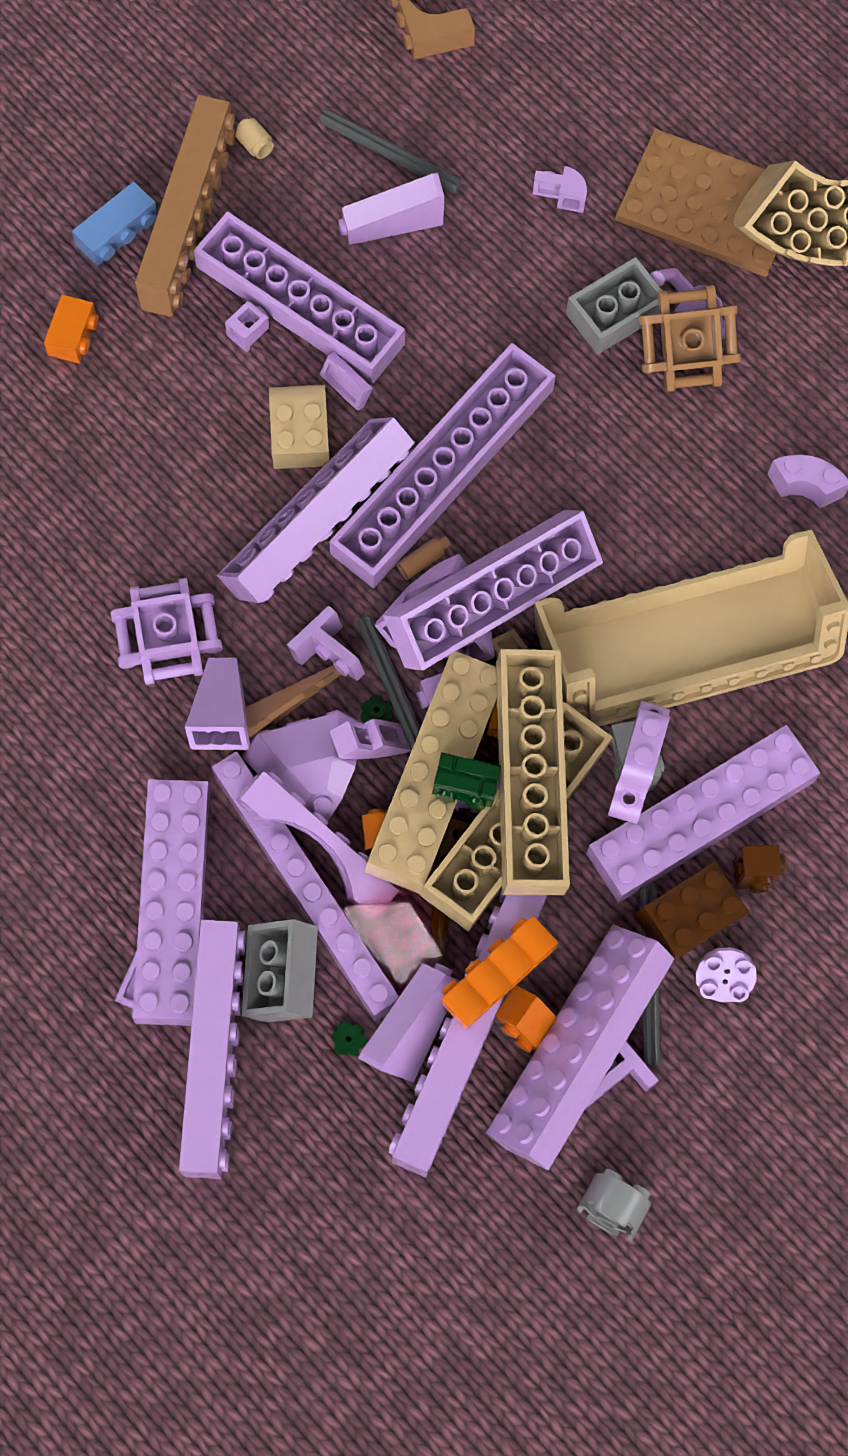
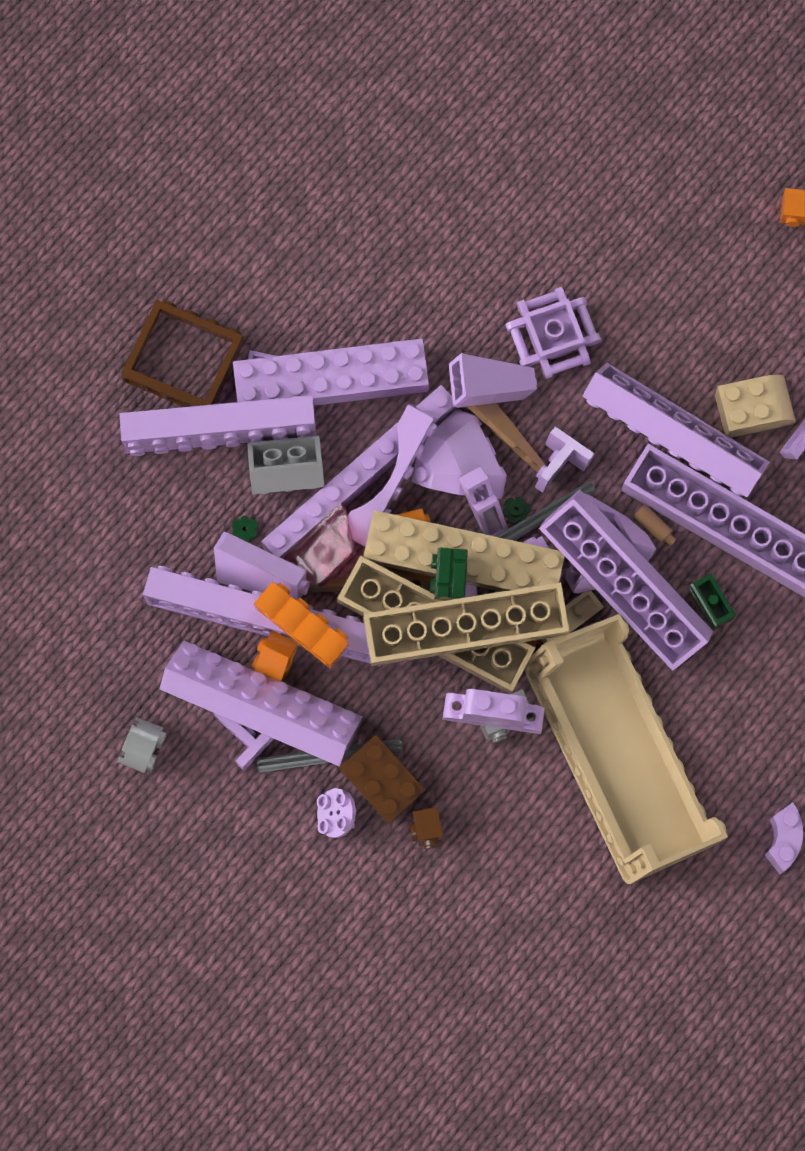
camera: 85 degrees right, 5 degrees up
lavender brick [586,725,820,903] -> none
none -> reddish brown window [121,300,244,407]
none -> dark green brick [688,573,736,631]

